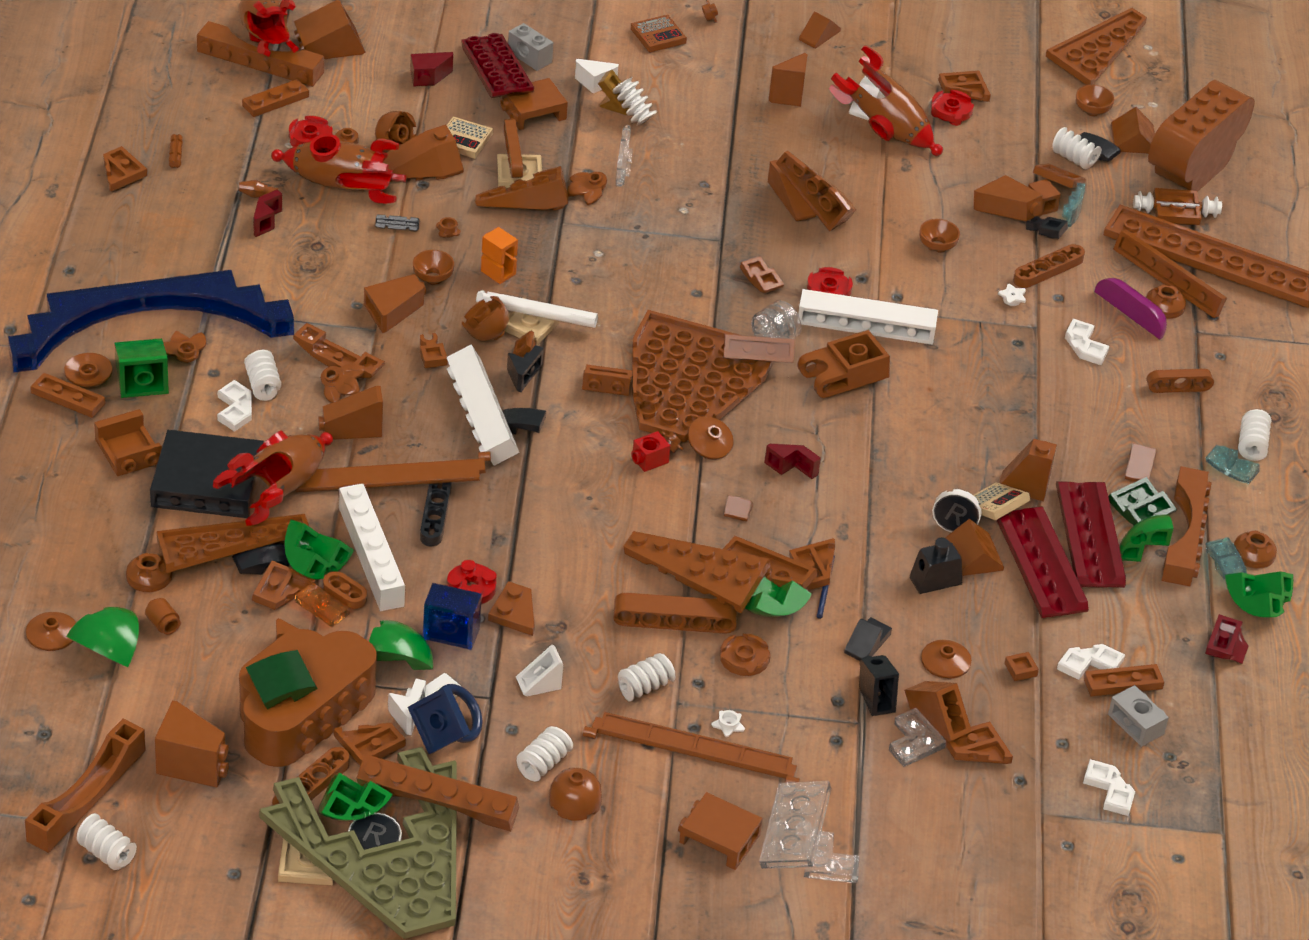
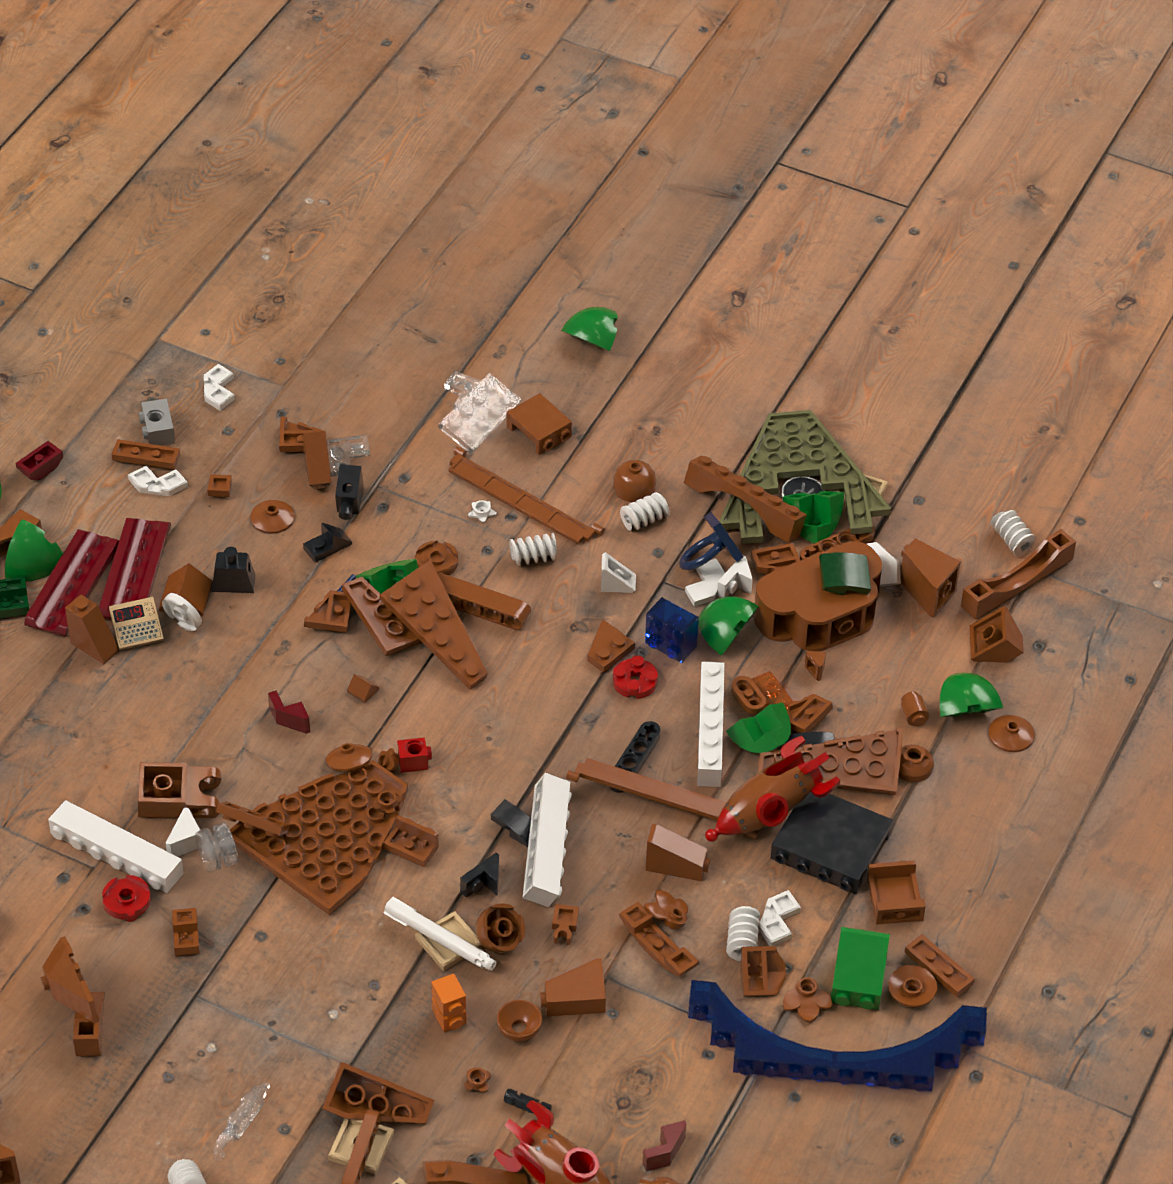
camera: 155 degrees left, 5 degrees up
dark orange slope [513,330,536,358] -> none
dark orange plate [567,172,607,205] -> none
none -> white slope [166,807,203,856]
none -> dark orange slope [740,946,786,996]
none -> white tile [867,542,901,587]
none -> dark orange slope [969,606,1024,663]

